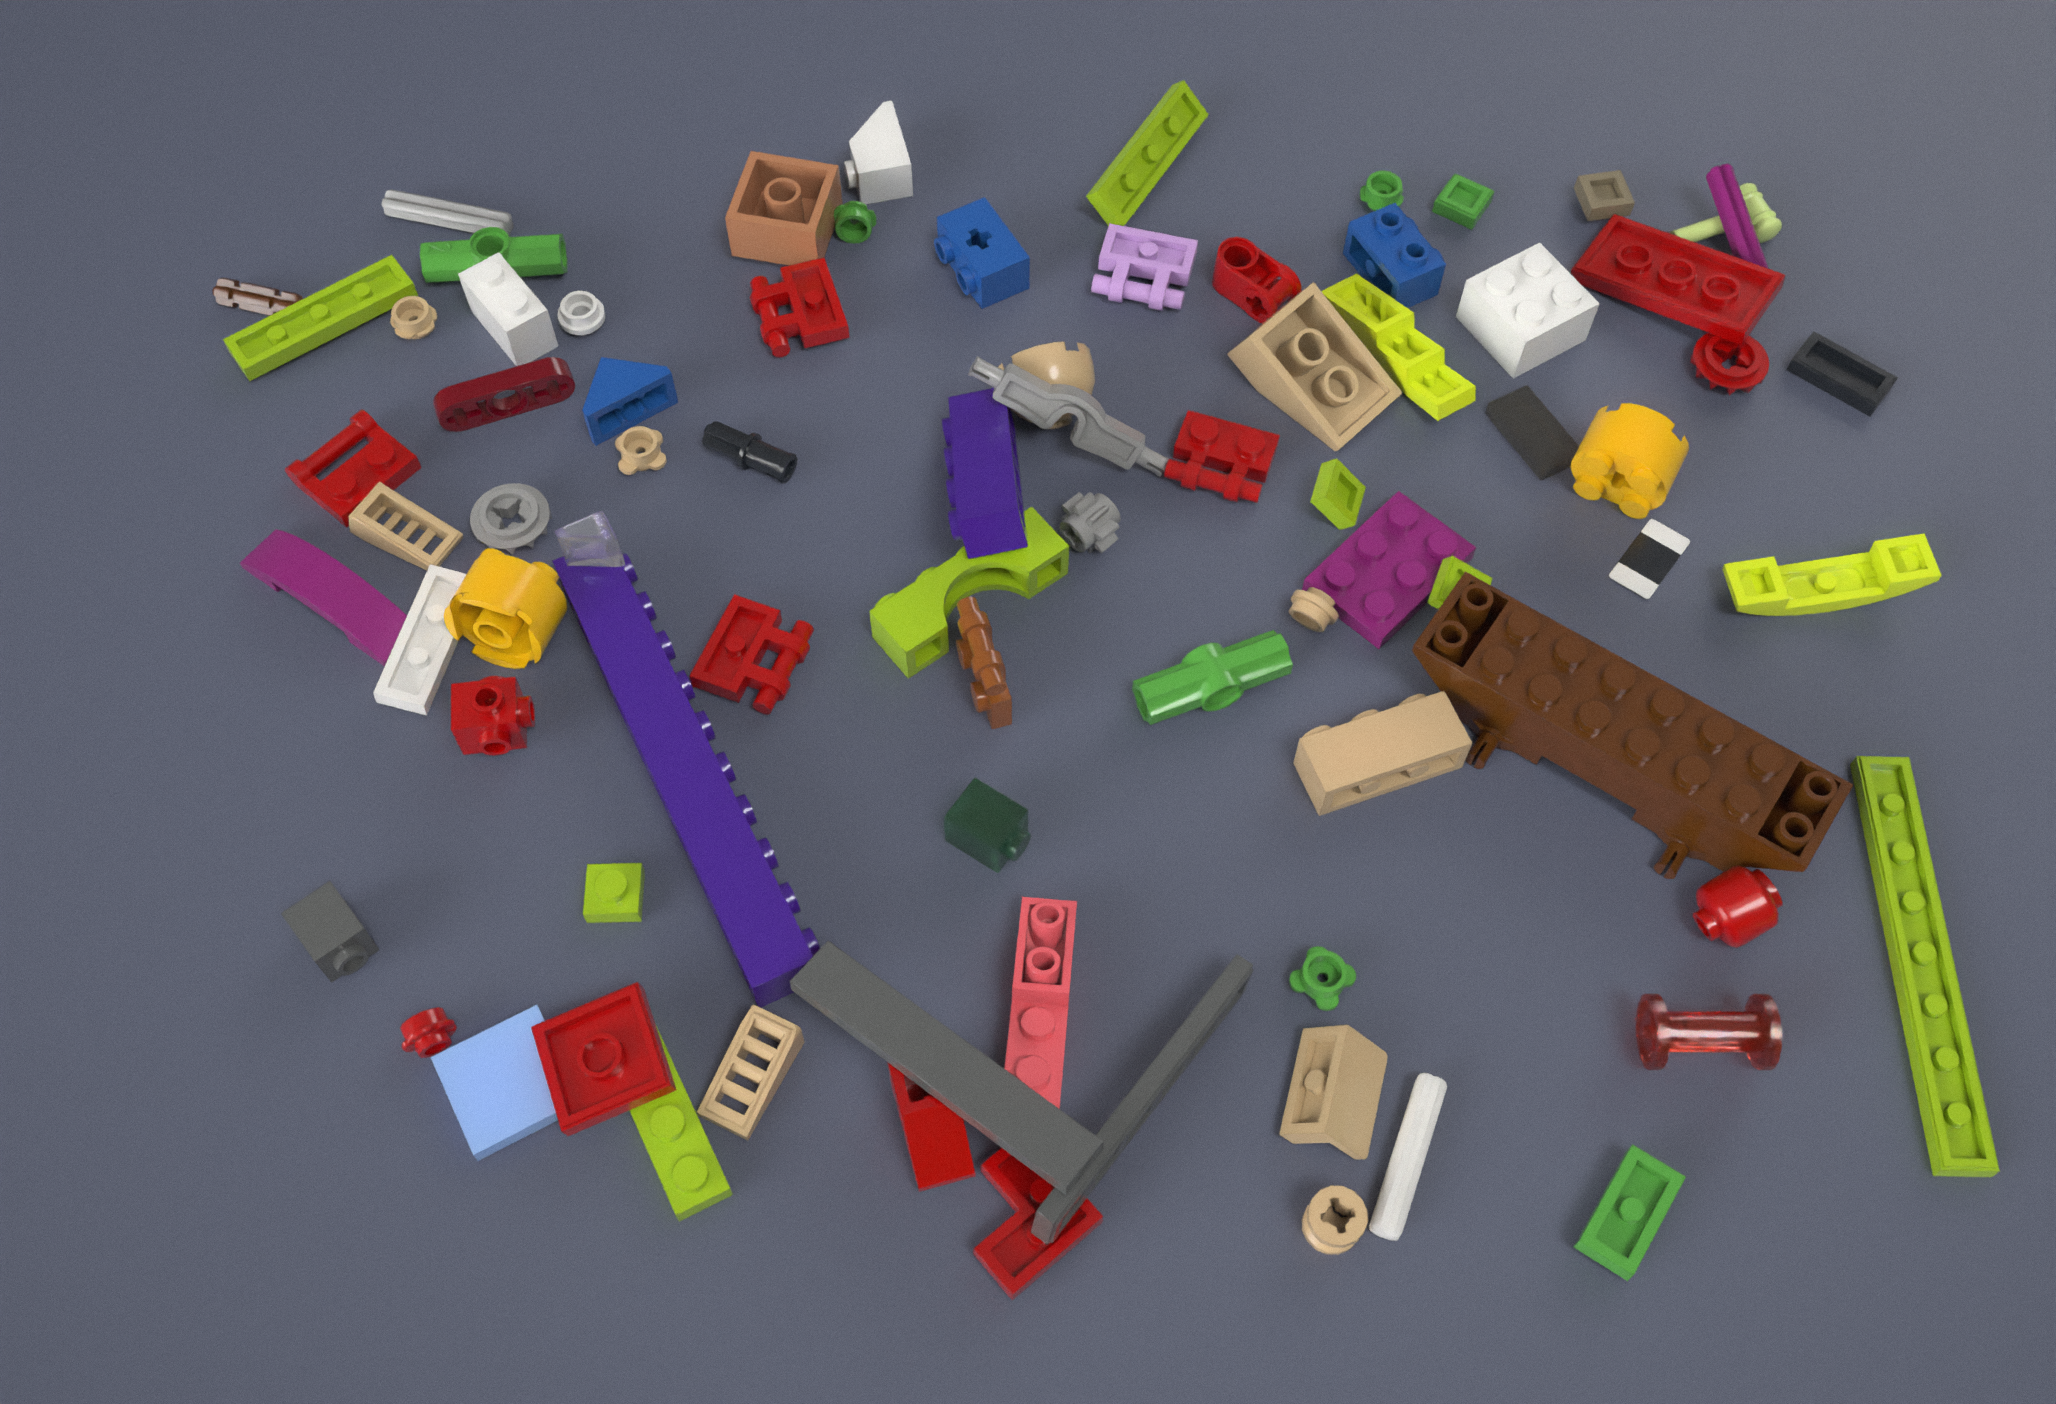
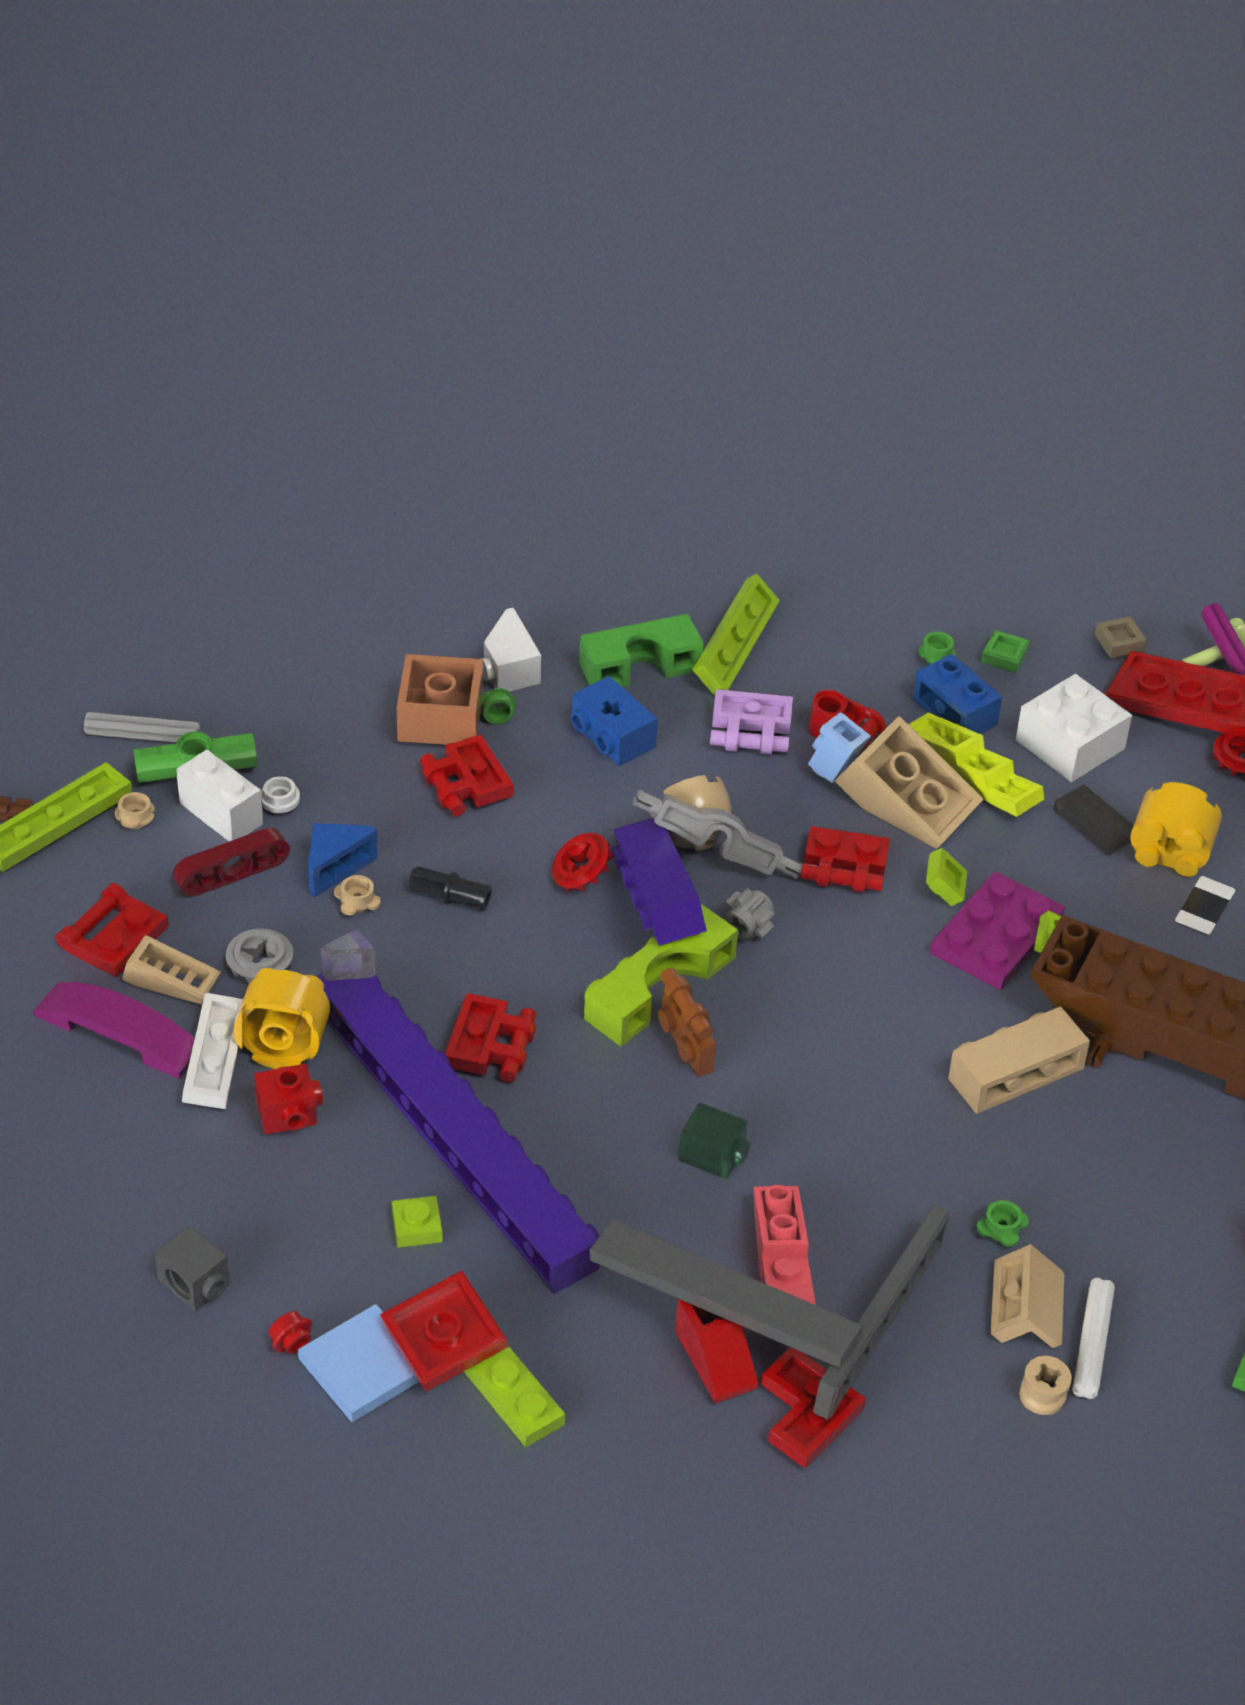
camera: 10 degrees left, 15 degrees down
tan slope [697,1005,805,1141] -> none
bright green piece [1132,630,1293,725] -> none
tan plate [1289,587,1339,632] -> none
none -> red gear [552,832,613,893]
none -> bright green arch [579,614,703,687]
none -> light blue brick [808,712,871,783]

